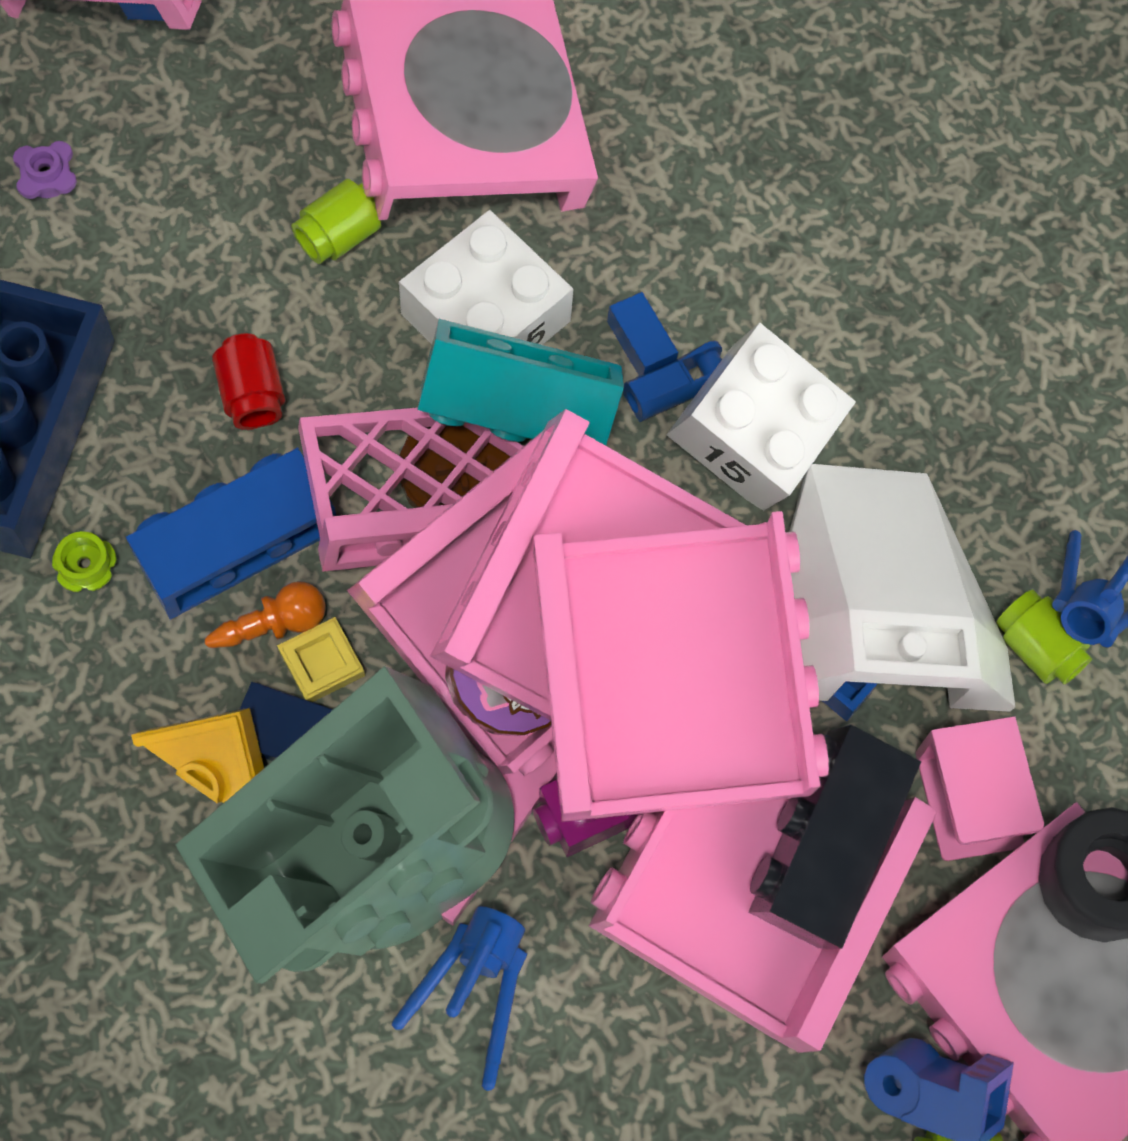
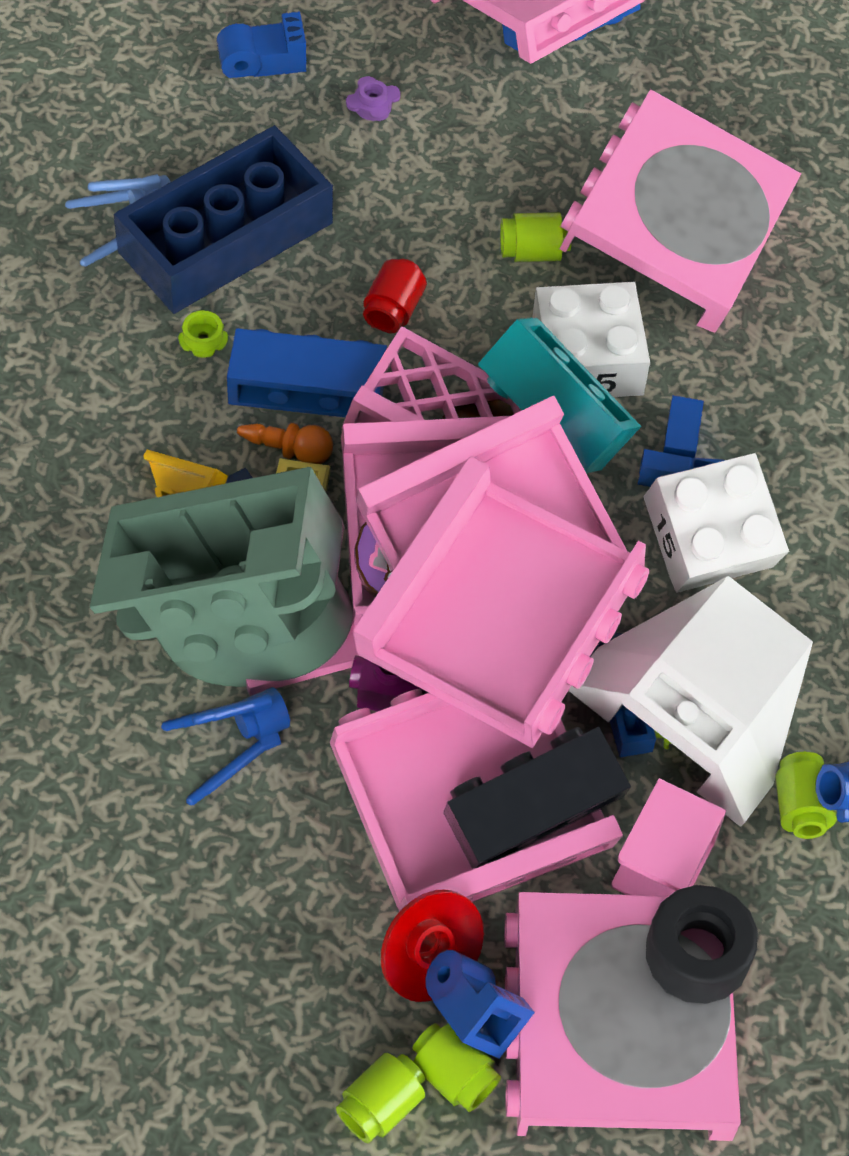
camera: 40 degrees right, 10 degrees down
none -> red dish [381,889,484,1002]

